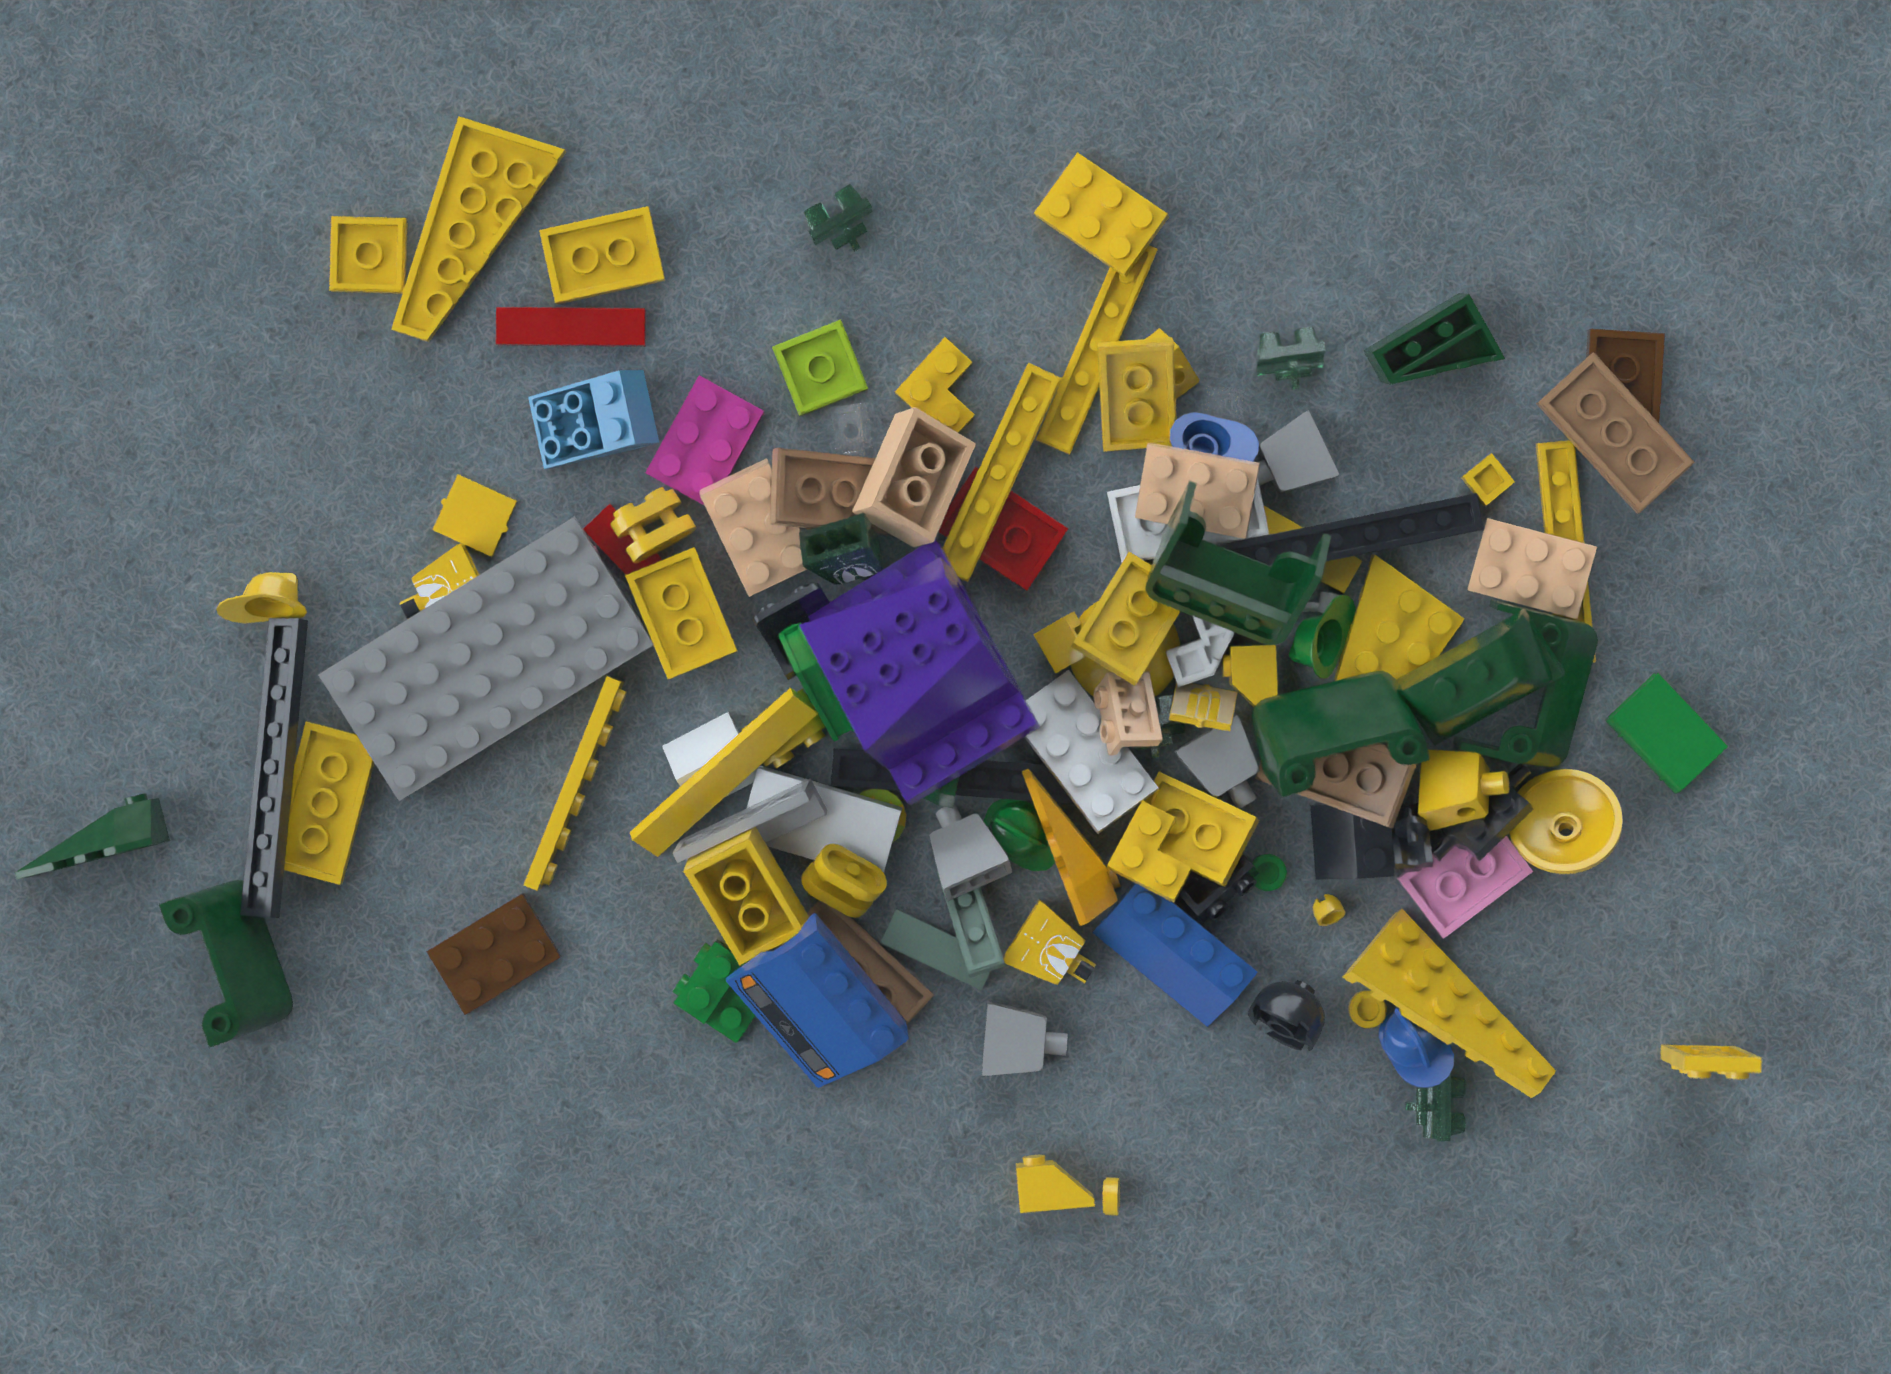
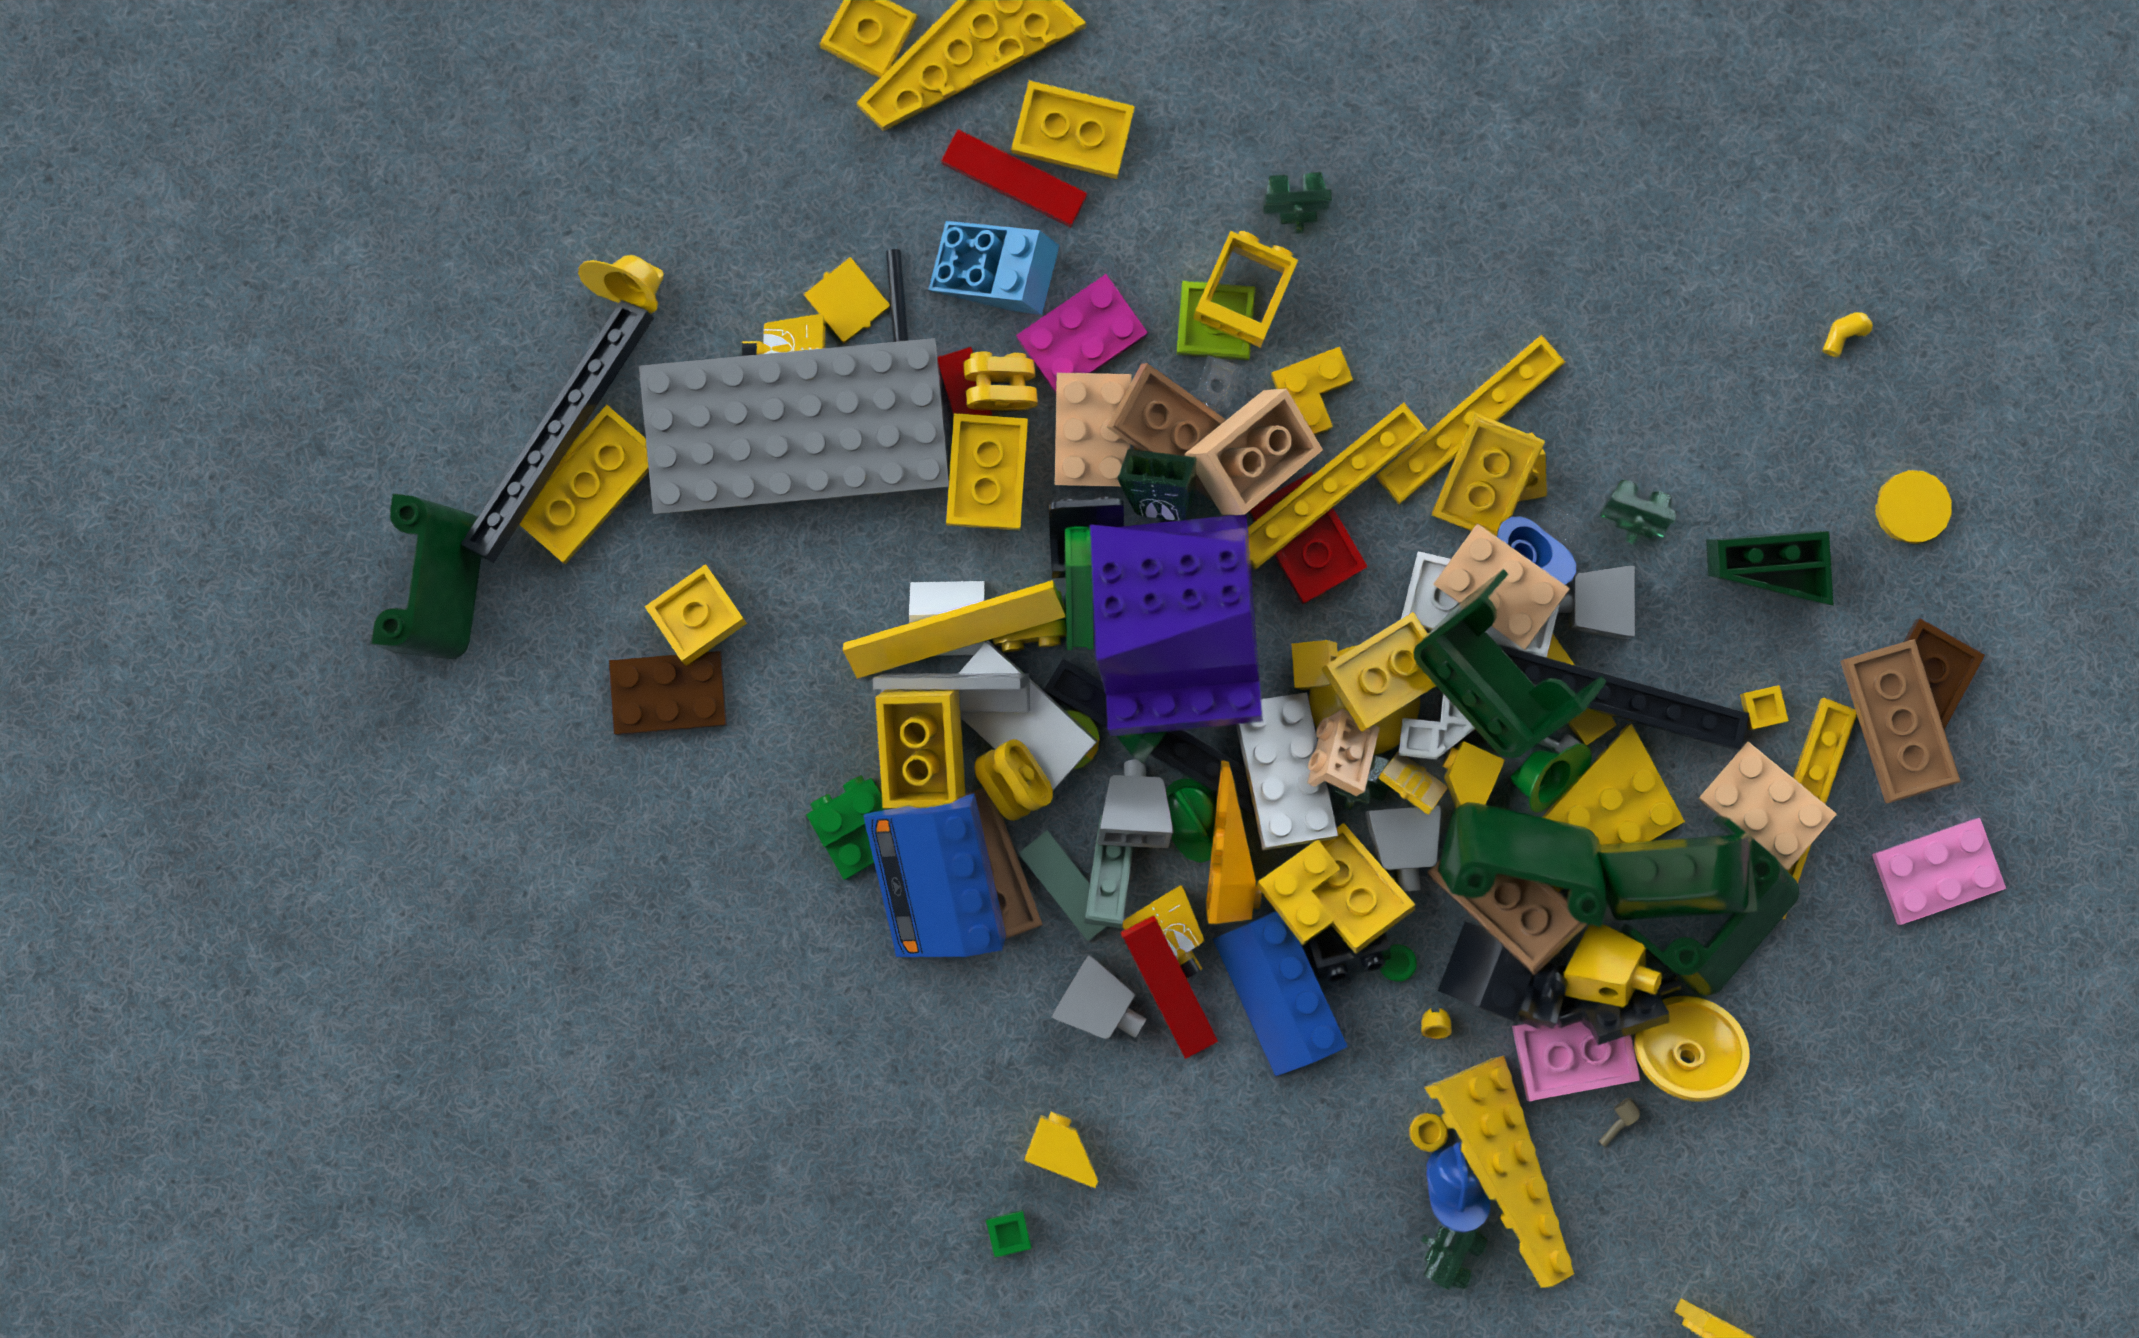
camera: 25 degrees right, 5 degrees down
dark green wedge [15,793,170,880] -> none
yellow plate [524,676,627,891] -> none
yellow plate [1034,152,1169,278] -> none
yellow tile [1103,1177,1120,1216] -> none
black cylinder [1248,980,1325,1051] -> none
green piece [1605,673,1728,794] -> none
none -> yellow plate [644,564,747,666]
none -> black bar [886,249,908,342]
none -> green plate [986,1210,1032,1258]
none -> red tile [1120,915,1218,1059]
none -> yellow window [1193,231,1298,348]
none -> dark tan hand [1599,1097,1640,1147]
none -> yellow arm [1822,312,1873,357]
none -> bright pink plate [1872,818,2006,925]
none -> yellow tile [1875,470,1952,544]

